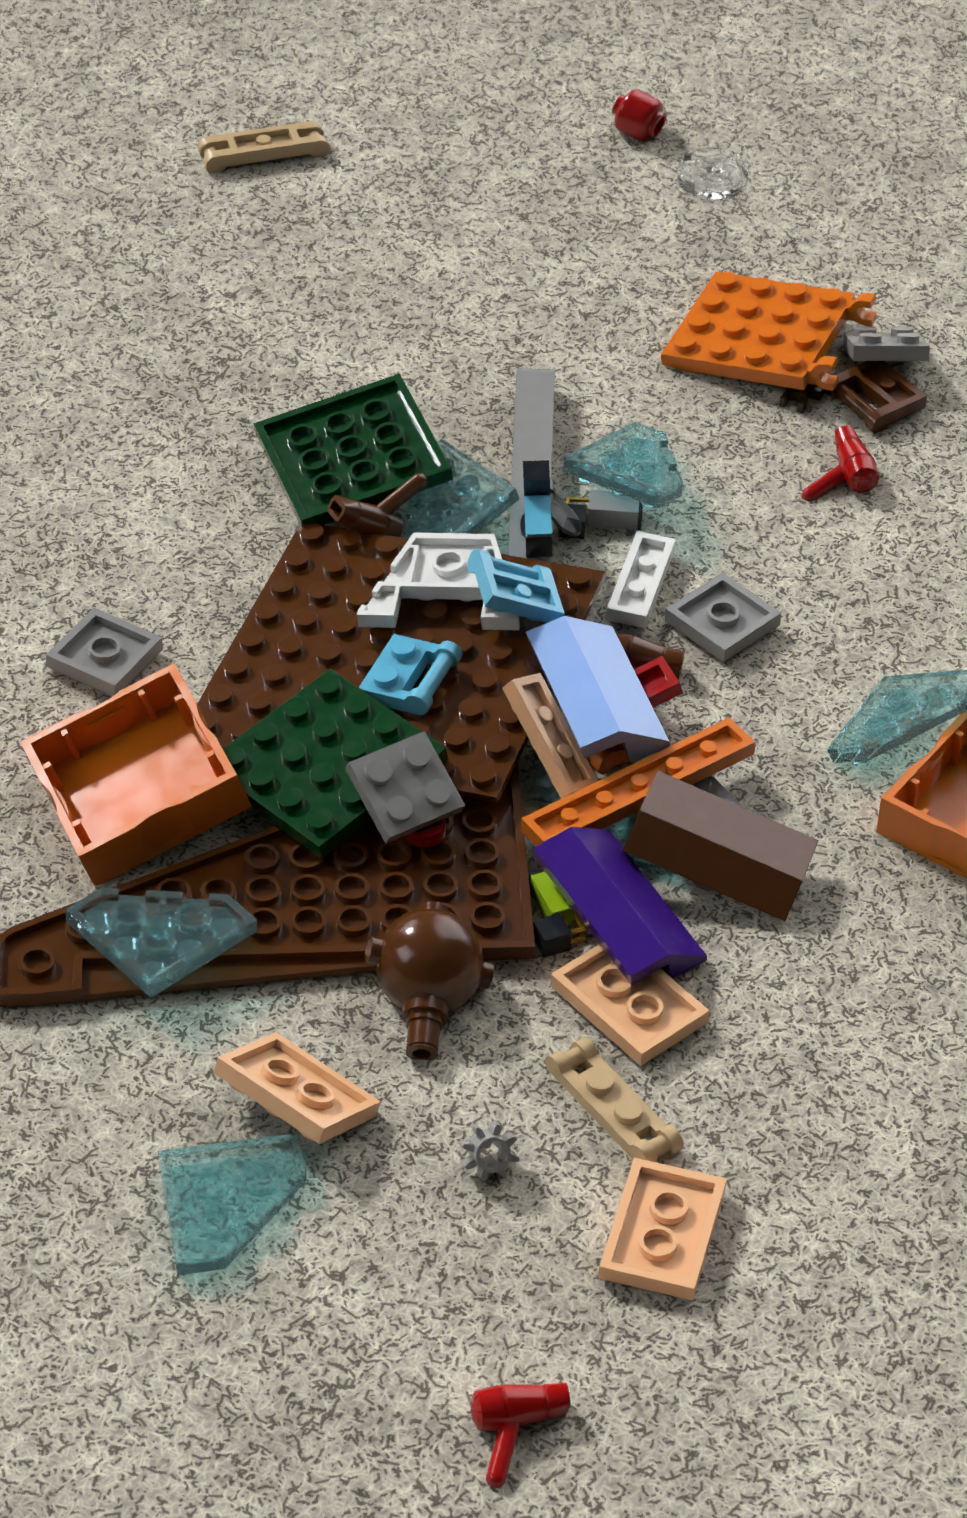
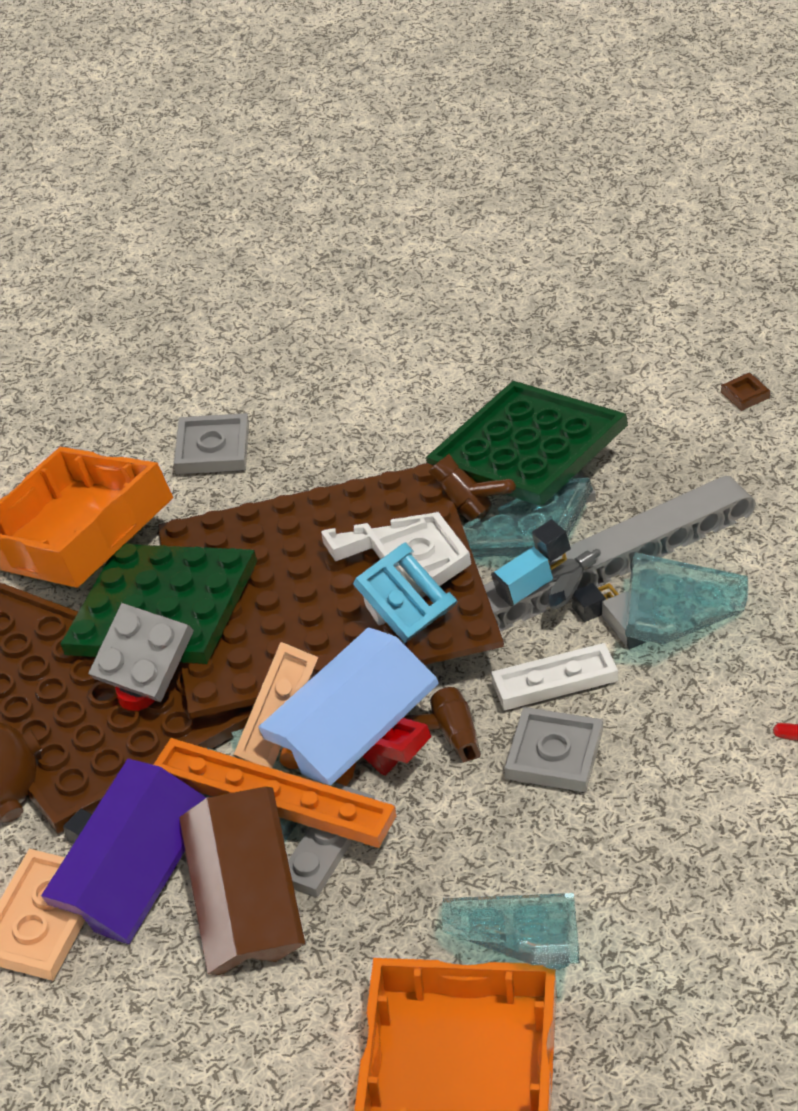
camera: 65 degrees right, 0 degrees up
medium azure plate [359,634,463,715] -> none
none -> reddish brown tile [721,372,770,411]

